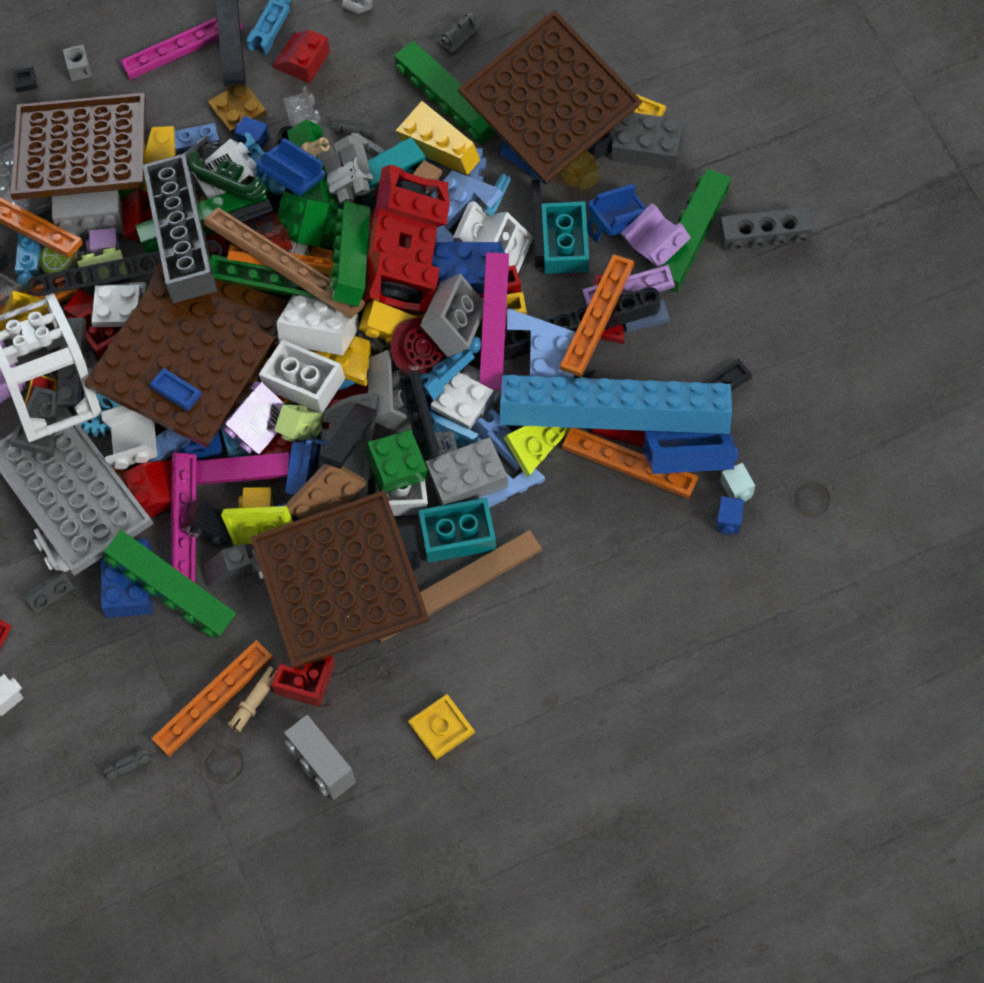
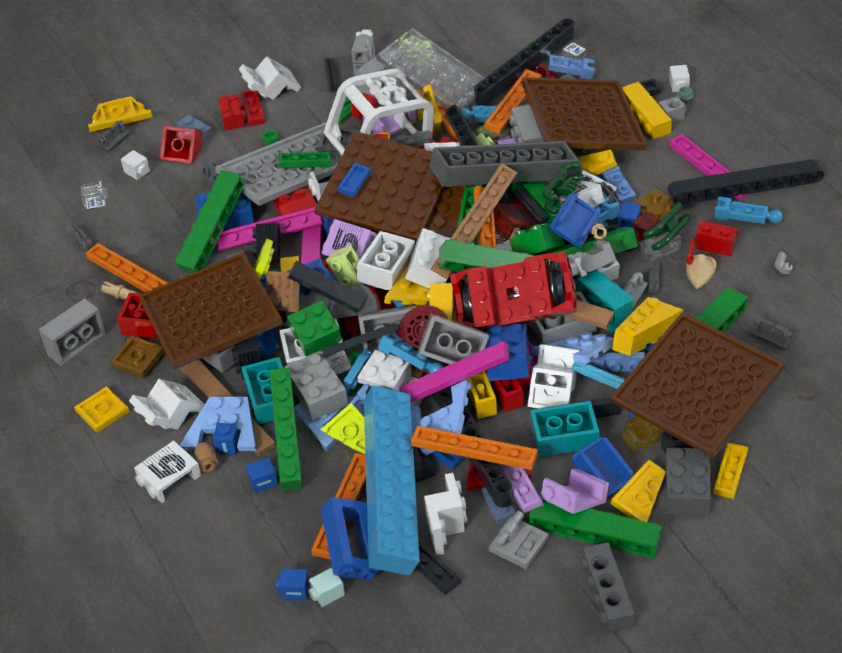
camera: 85 degrees right, 20 degrees down
none -> clear brick [80,182,108,209]
none -> pearl gold plate [110,336,164,378]
none -> white bracket [129,379,205,430]
none -> white panel [134,441,201,503]
none -> light blue wing [180,397,257,451]
none -> medium nougat brick [194,442,218,472]
none -> blue brick [213,423,239,455]
none -> blue brick [246,458,280,493]
none -> green brick [269,367,302,491]
none -> green tile [278,152,332,168]
none -> white bracket [424,473,467,556]
none -> light grey plate [489,511,549,570]
none -> yellow wing [611,460,666,522]
none -> yellow brick [622,82,672,139]
none -> clear red brick [632,211,660,244]
none -> dark green piece [643,202,691,251]
none -> white brick [669,65,690,92]
none -> sand green plate [676,86,693,102]
none -> tan piece [686,238,716,290]

